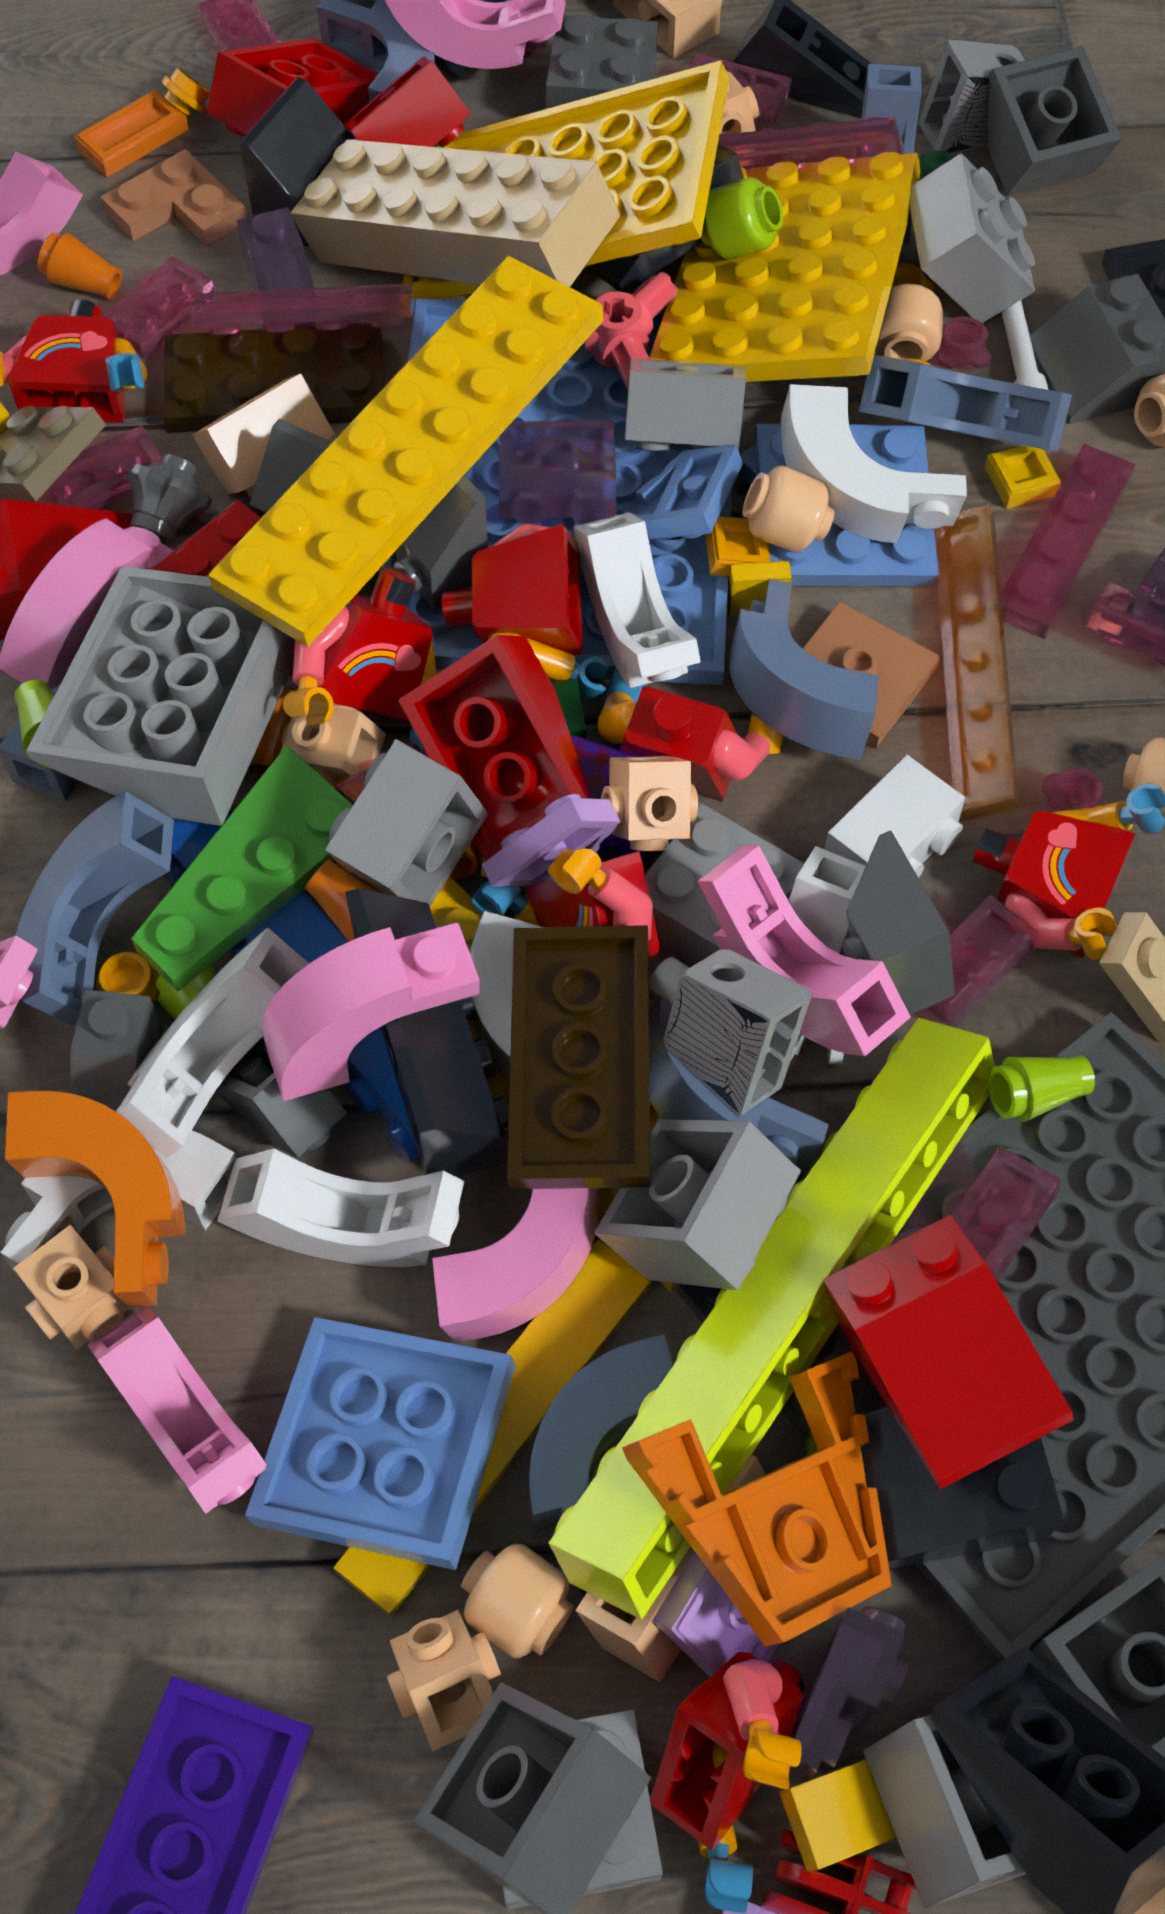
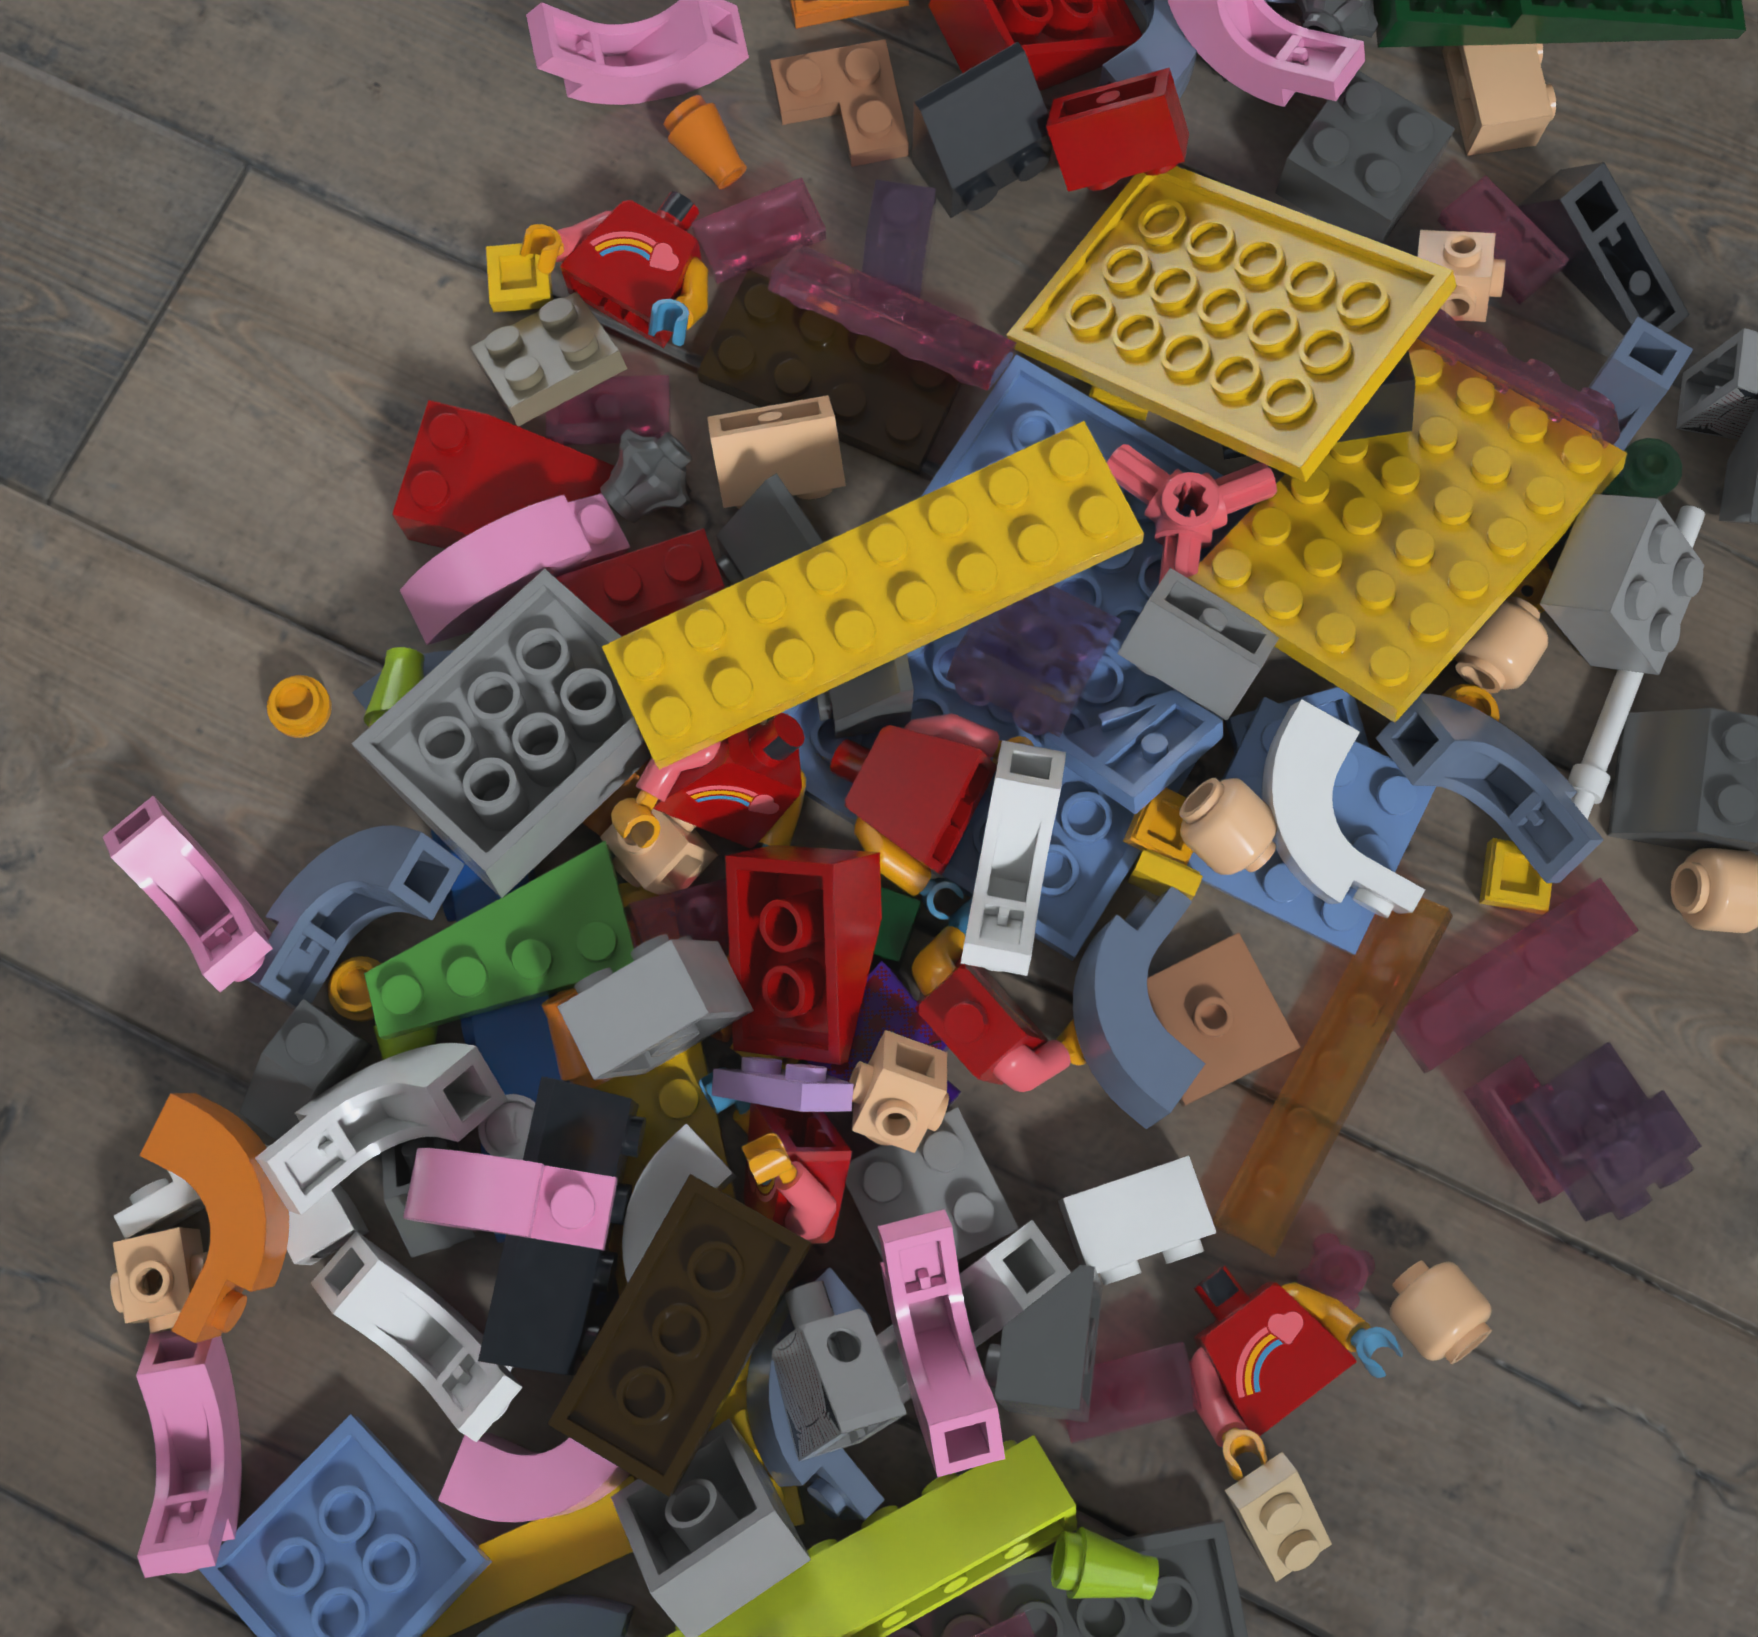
camera: 30 degrees right, 15 degrees up
tan brick [290,139,620,287] -> none
lime head [701,177,783,259] -> none
clear pink plate [937,316,991,369] -> none

